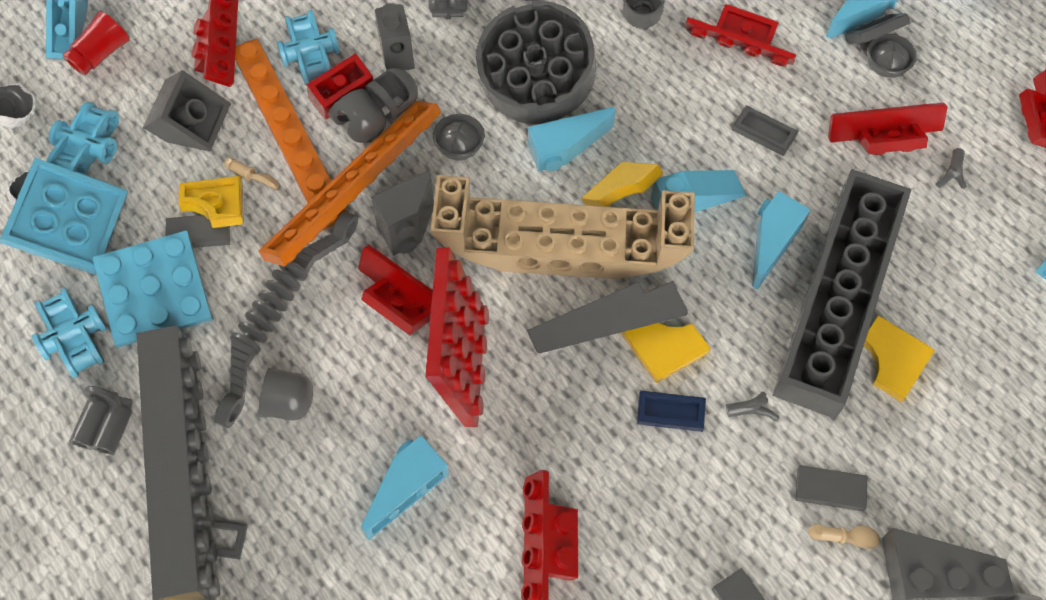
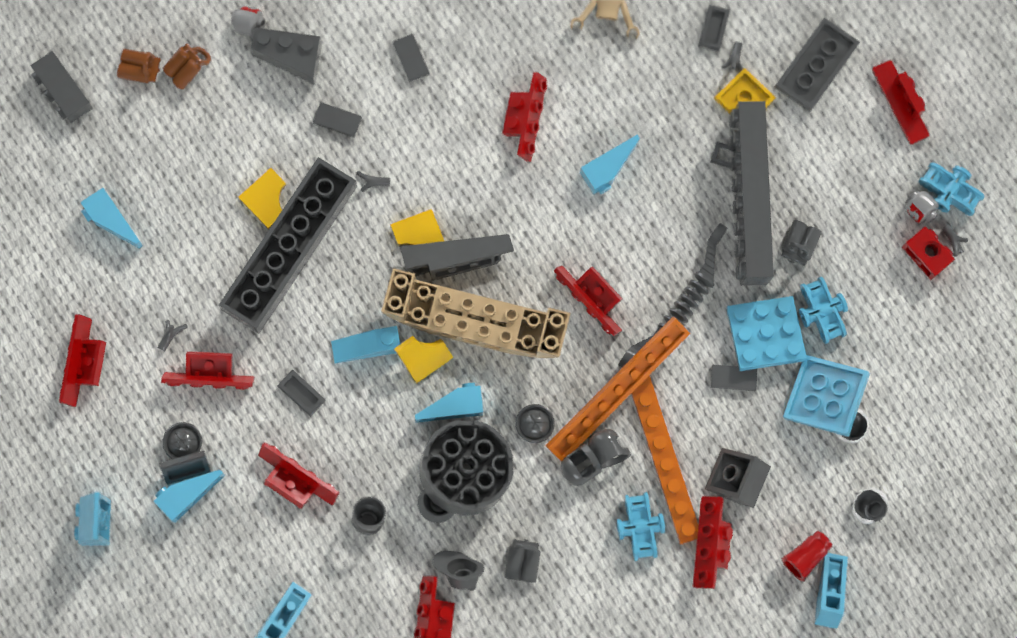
camera: 175 degrees left, 15 degrees up
medium azure axle [47,102,119,175] -> none
yellow tile [179,176,244,228] -> none
tan piece [224,157,279,190] -> none
dark grey helmet [257,368,313,421] -> none
red brick [306,53,373,120] -> none
dark grey slope [371,171,434,256] -> none
dark grey torso [375,3,415,71] -> none
red plate [425,247,489,427] -> none
dark blue tile [637,390,706,432] -> none
medium azure slope [752,191,811,290] -> none
tan piece [808,524,881,549] -> none

